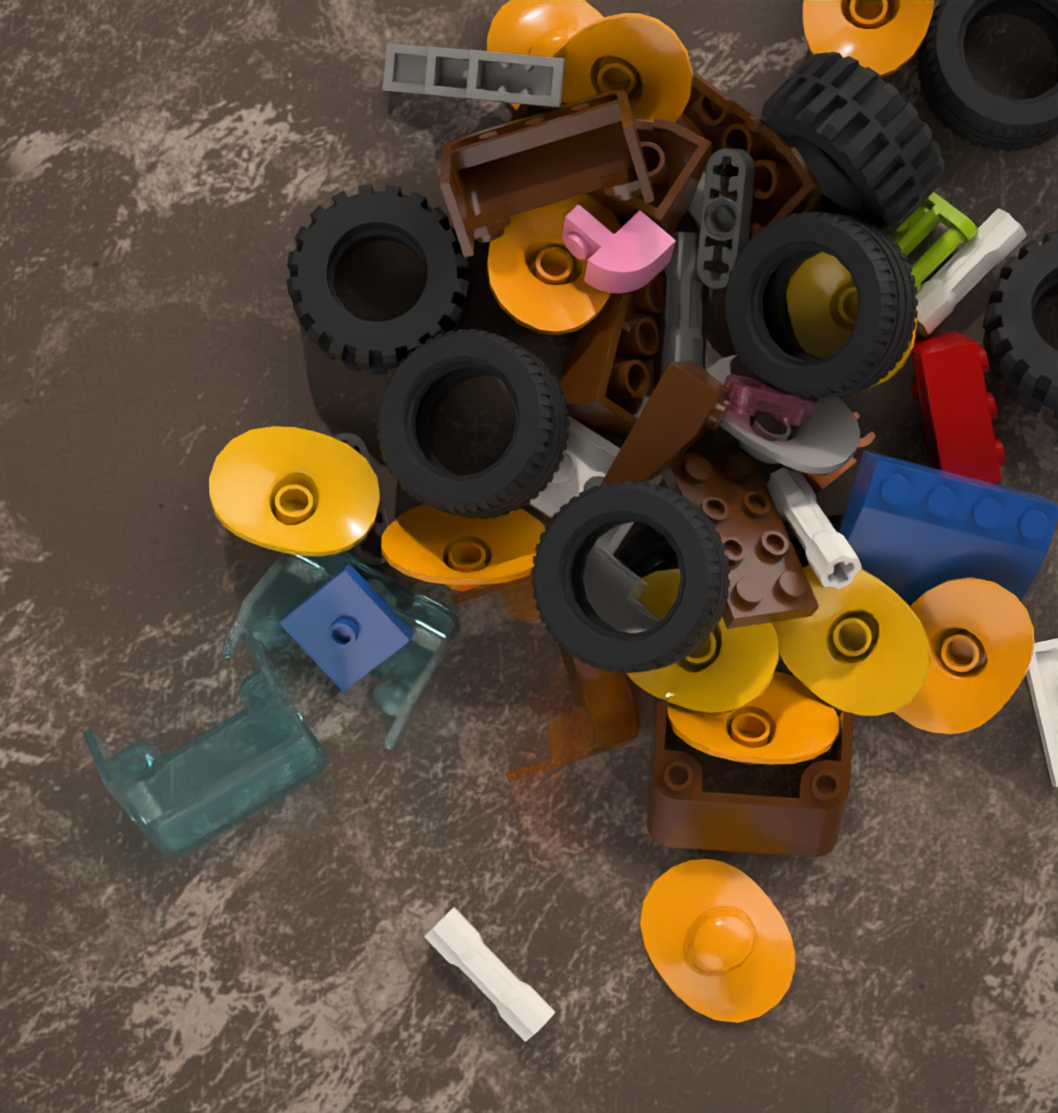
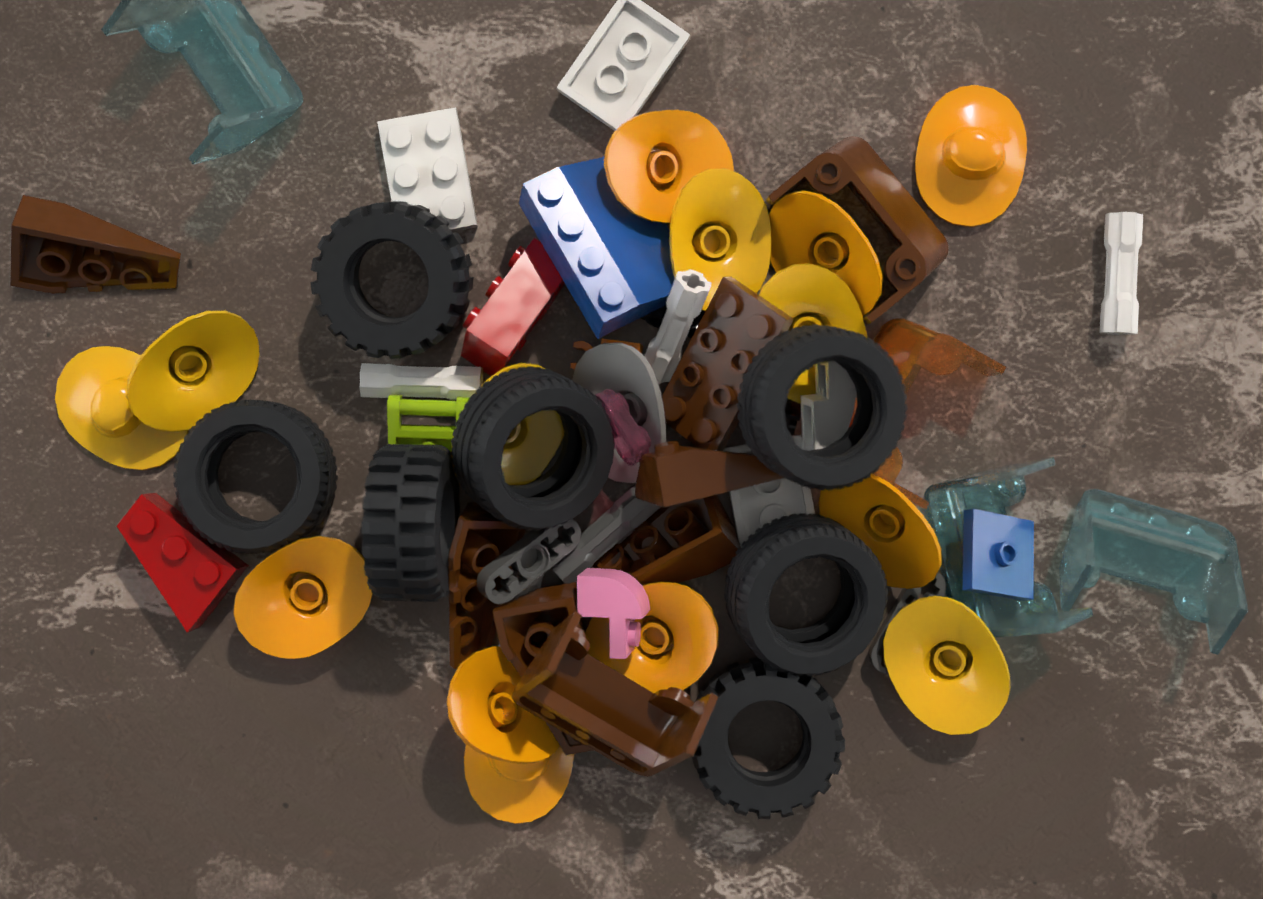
camera: 135 degrees left, 5 degrees up
light grey slope [382,43,566,108] -> none

